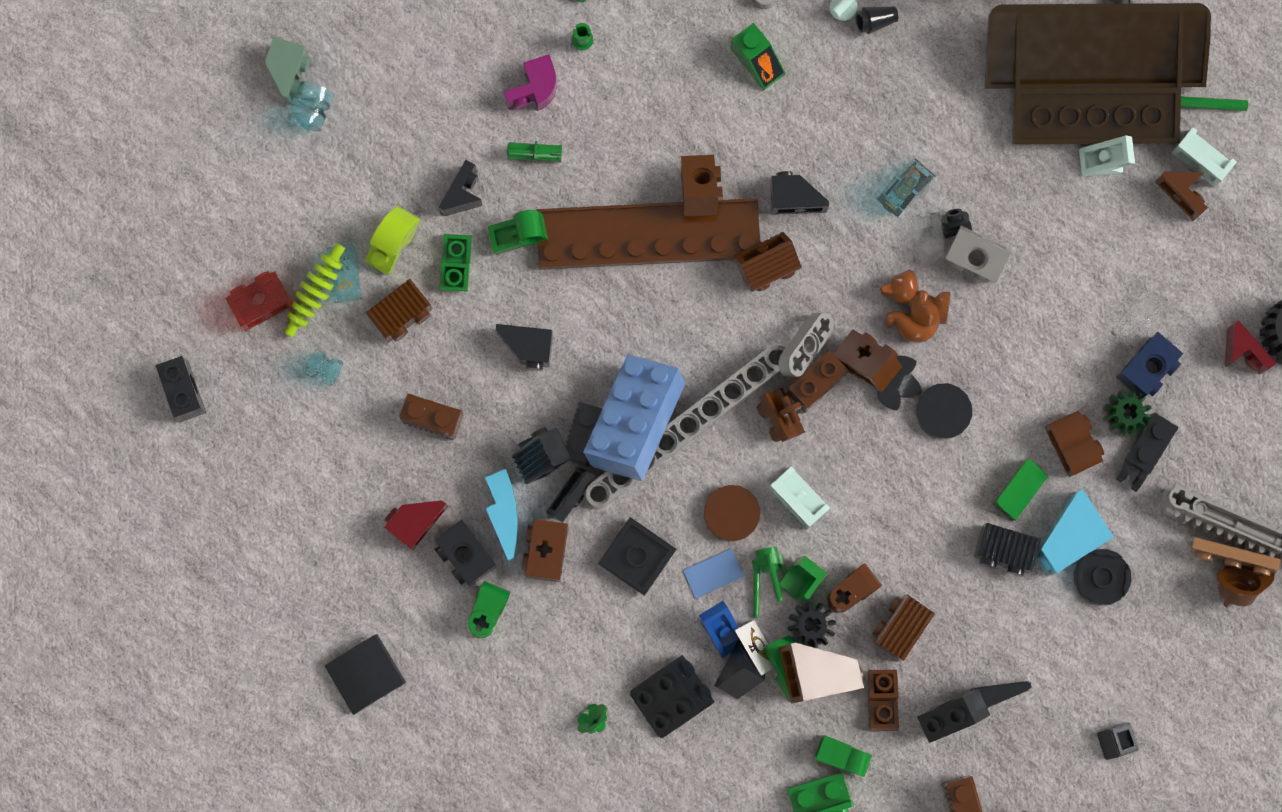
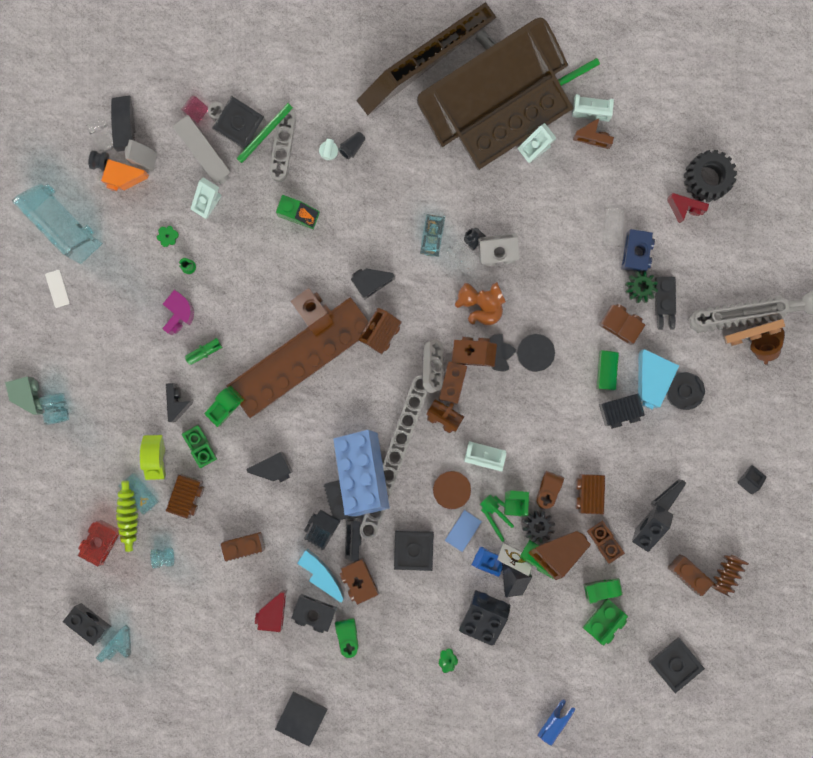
camera: 25 degrees left, 5 degrees up
none -> clear light blue slope [96,625,131,663]

